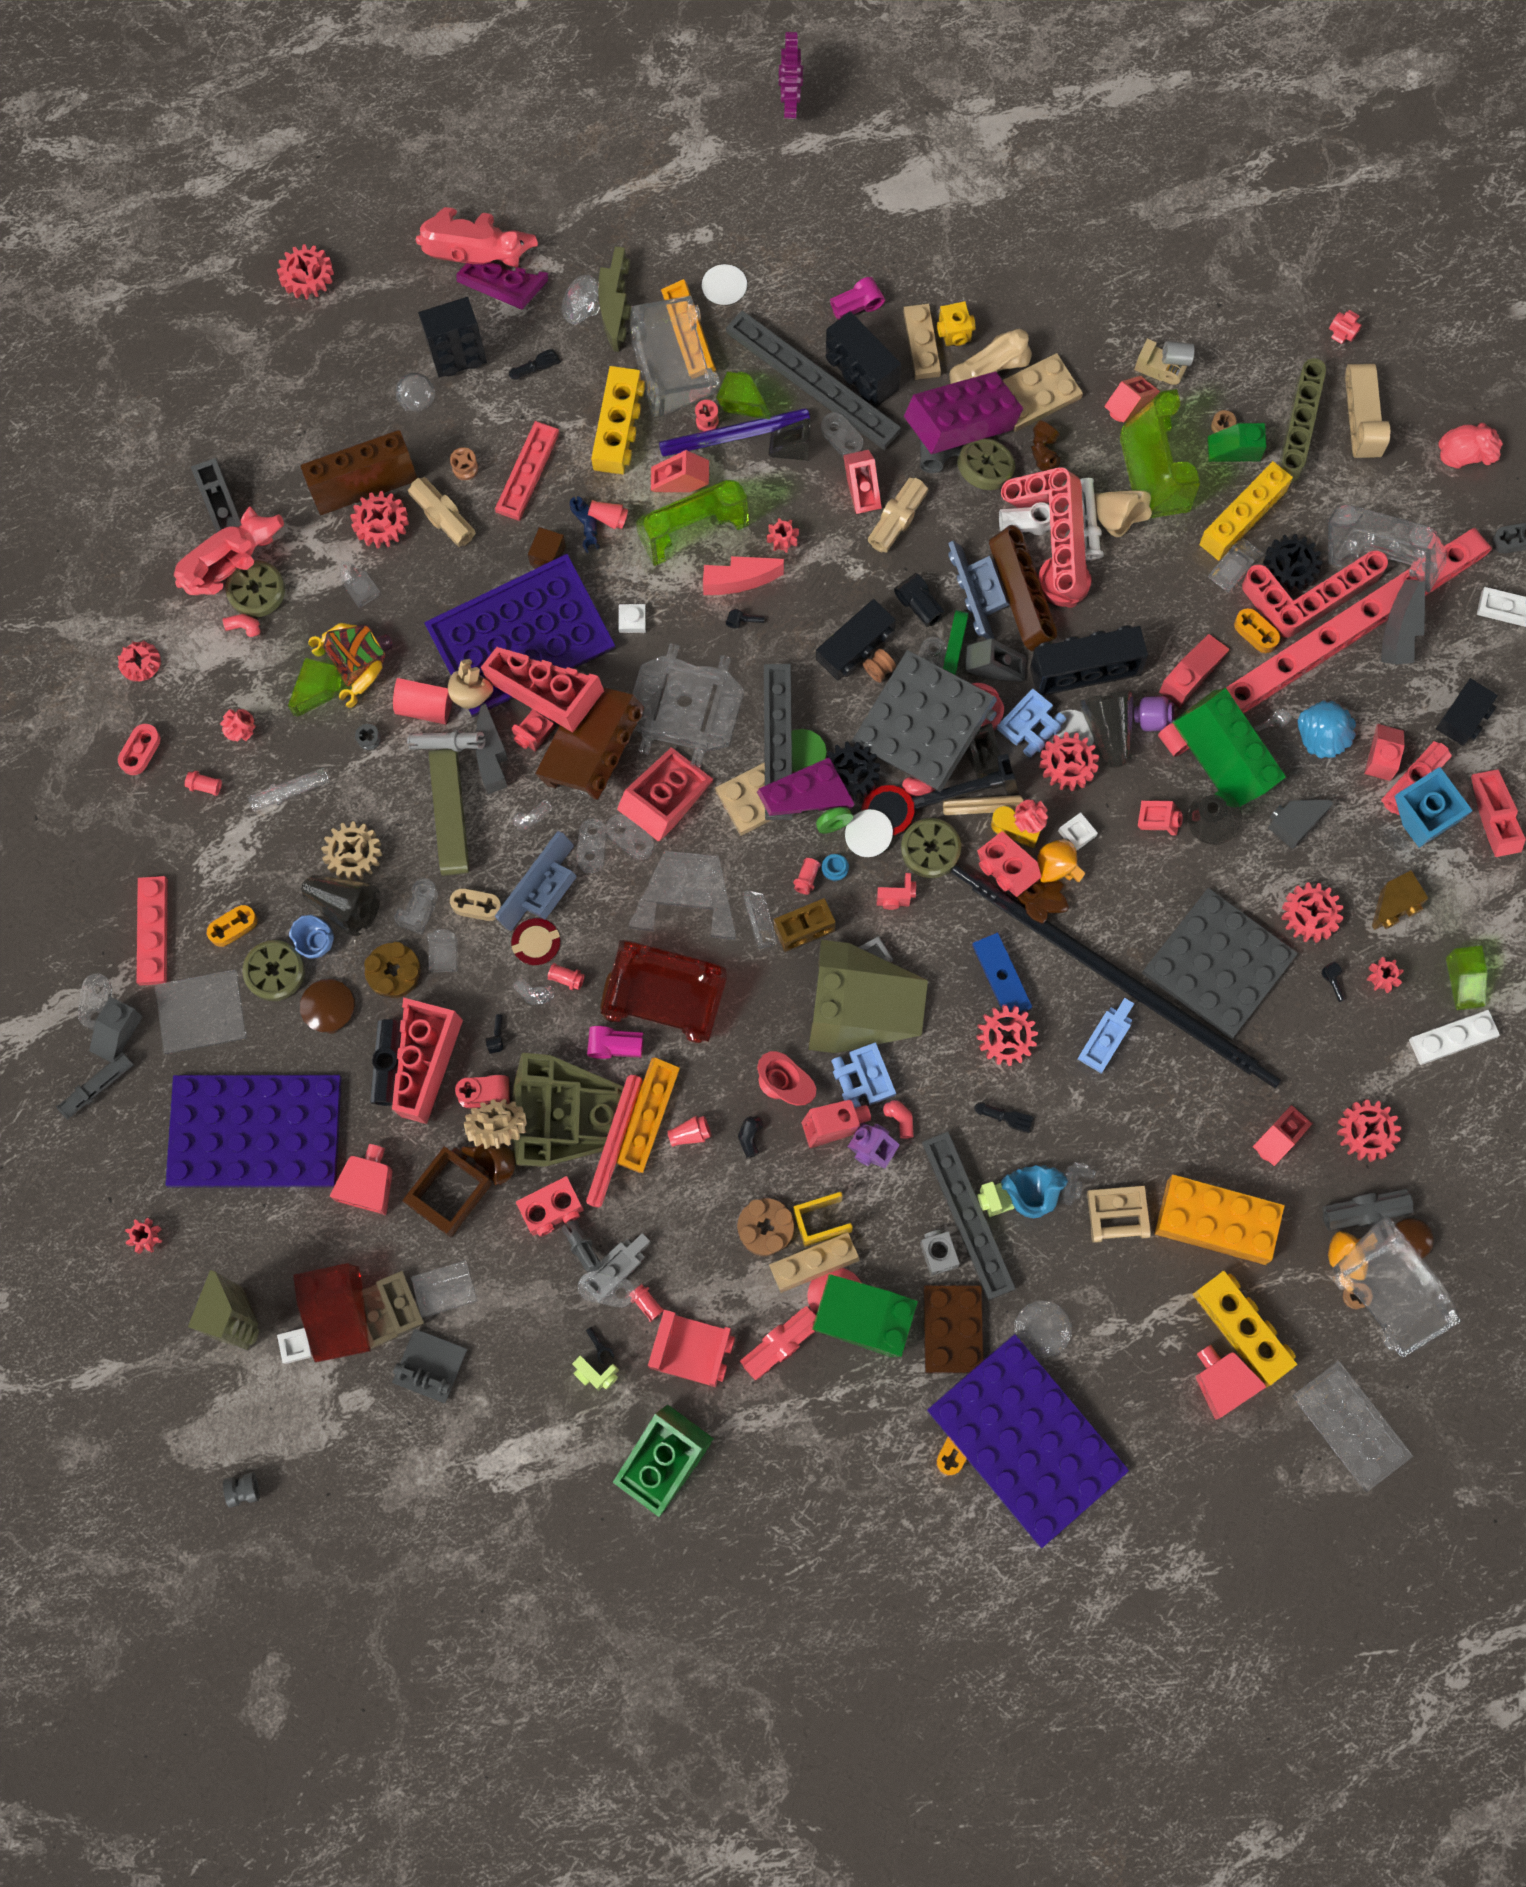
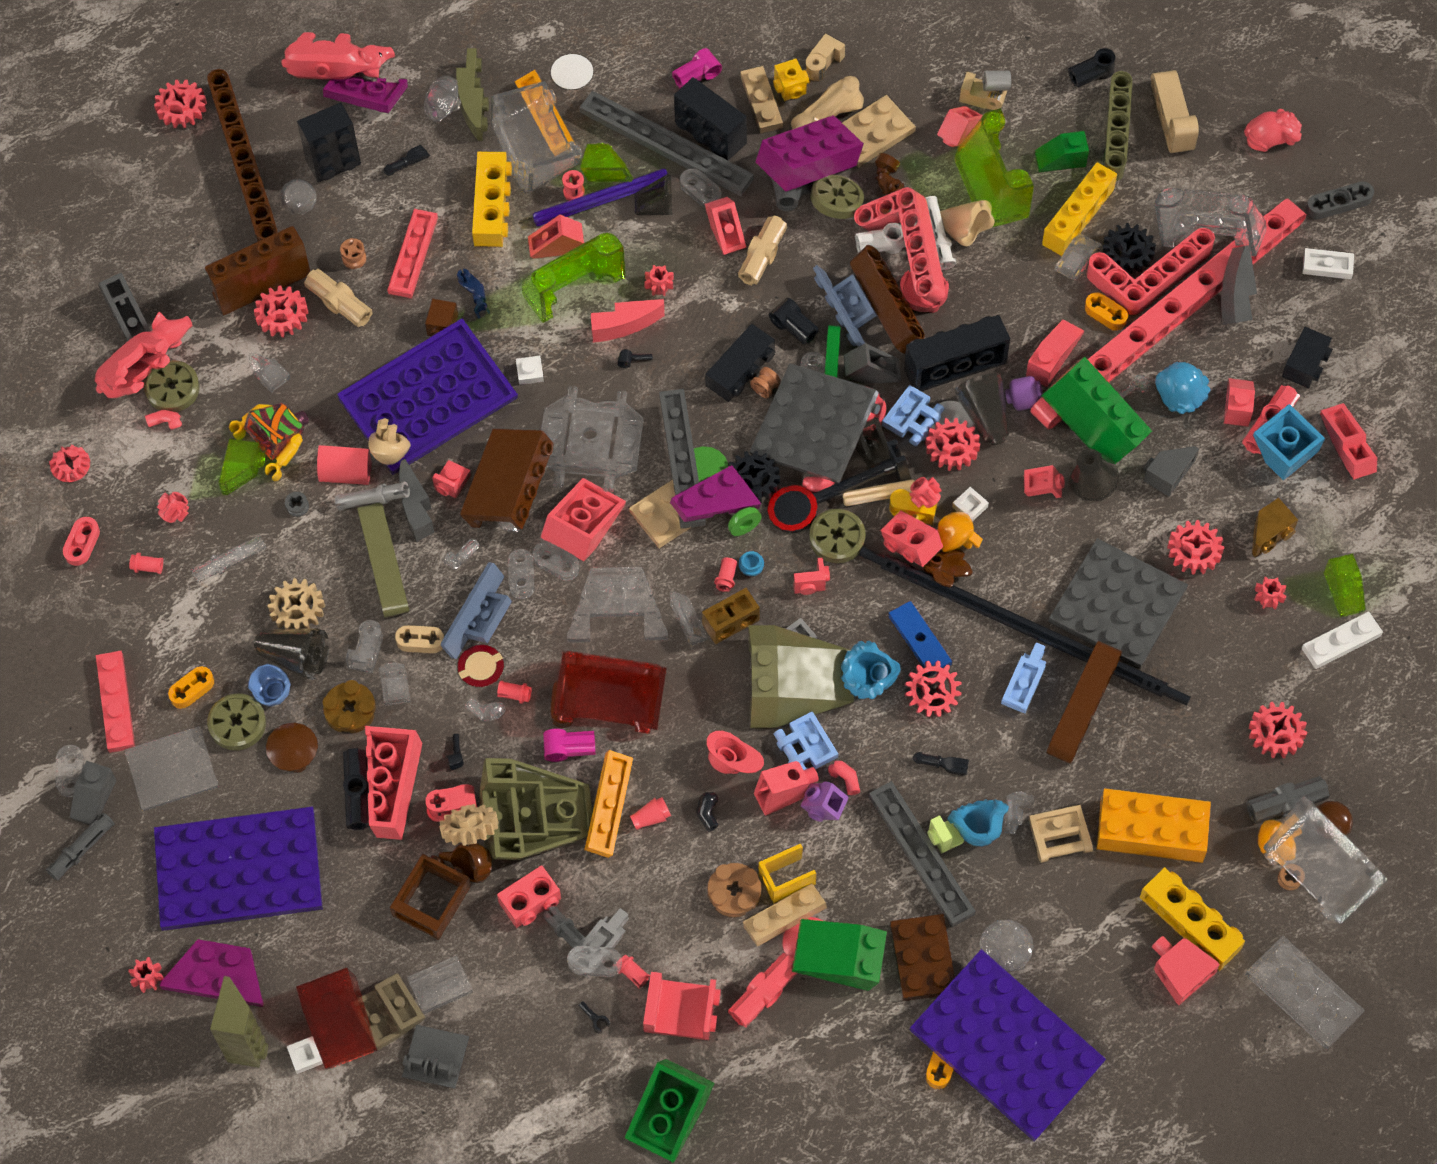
camera: 10 degrees left, 10 degrees down
coral torso [330,1144,392,1215] -> none
coral wedge [481,647,604,732] -> none
yellowish green bracket [572,1356,619,1391] -> none
coral axle [586,1075,643,1208] -> none
coral cone [588,500,628,530] -> none
white sticker [845,809,893,857] -> none
light grey brick [920,1229,960,1276] -> none
medium nougat bush [1211,410,1236,433] -> none
coral slope [1253,1105,1312,1166] -> none
black hand [1321,962,1345,1002] -> none
coral gear [1329,310,1362,344] -> none
none -> magenta wing [160,939,264,1007]
none -> reddish brown beam [207,69,278,241]
none -> tan leg [806,34,845,81]
none -> dark azure hair [841,641,901,699]
none -> reddish brown beam [1046,641,1122,764]
none -> black piece [1068,48,1116,87]

